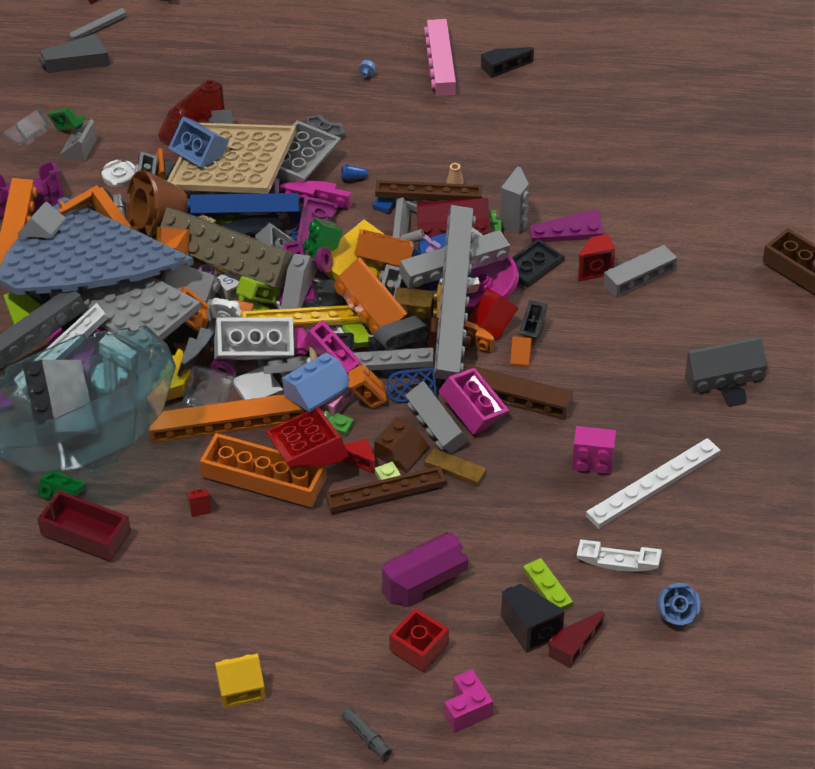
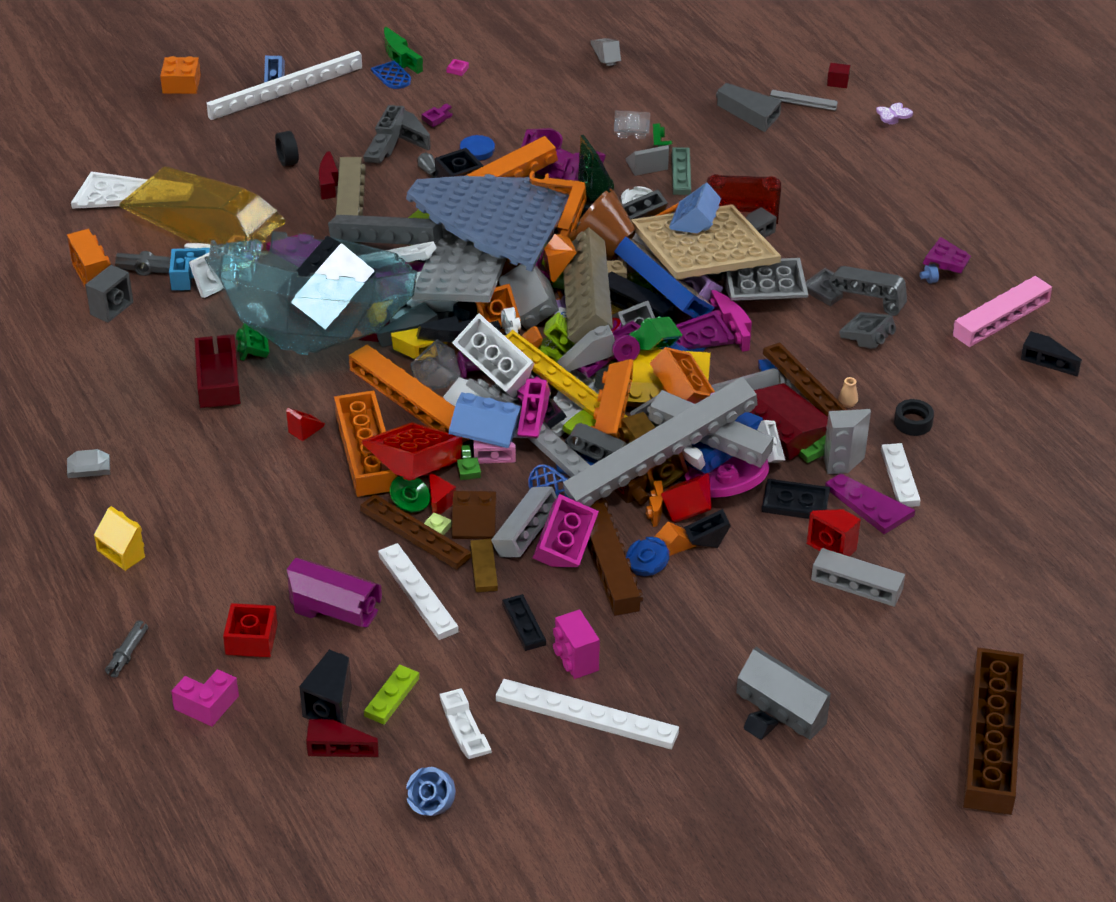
camera: 55 degrees right, 5 degrees down
light grey slope [18,202,66,238] -> none
blue cone [341,164,367,181] -> none
orange brick [348,364,386,409] -> none
none -> light grey slope [67,449,110,478]
none -> white plate [378,543,458,640]
none -> green dish [390,476,430,513]
none -> black tile [502,594,546,651]
none -> clear green slope [578,135,614,201]
none -> blue tile [626,537,669,576]
none -> sand green tile [672,147,691,195]
none -> dark grey beam [829,266,907,316]
none -> dark grey plate [839,312,896,349]
none -> white plate [881,443,921,507]
none -> black tyre [894,399,934,436]
none -> magenta wing [923,237,971,273]

